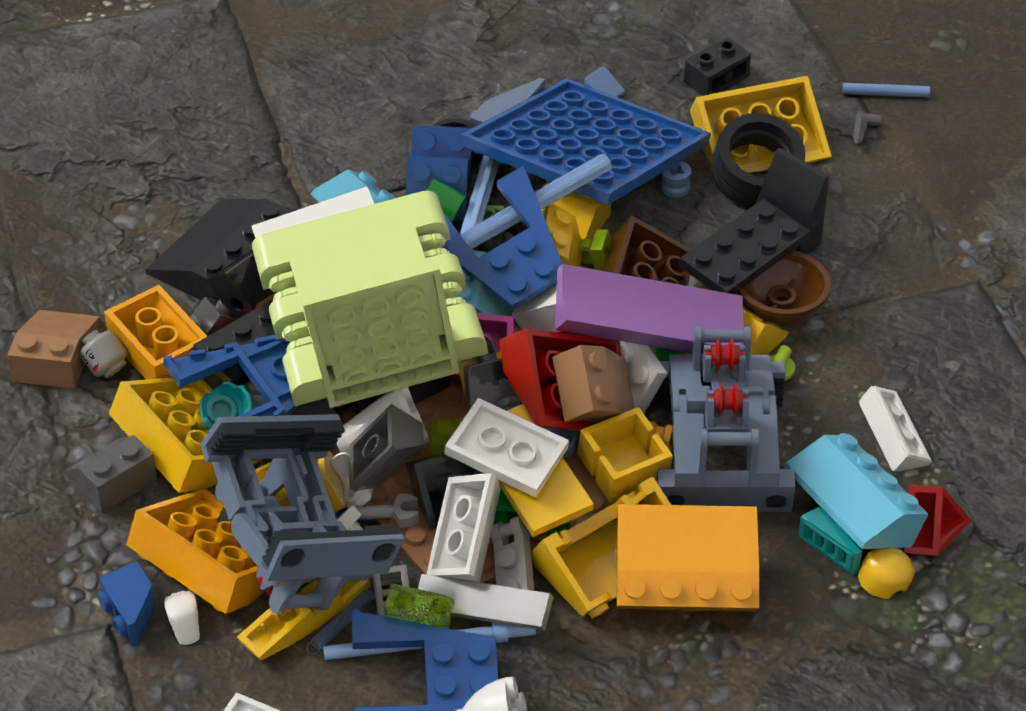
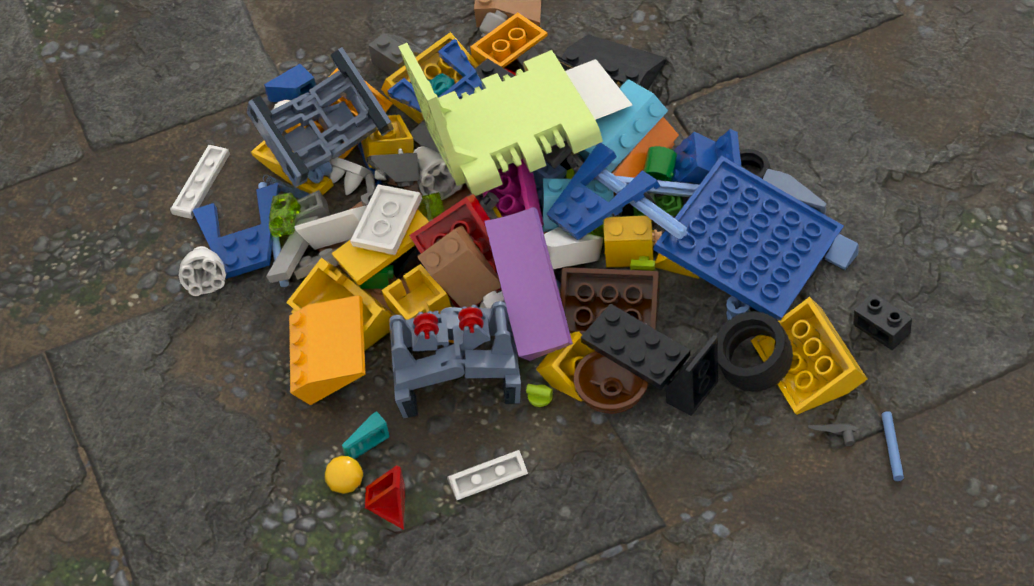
camera: 90 degrees right, 5 degrees up
medium azure slope [784,433,928,549] -> none

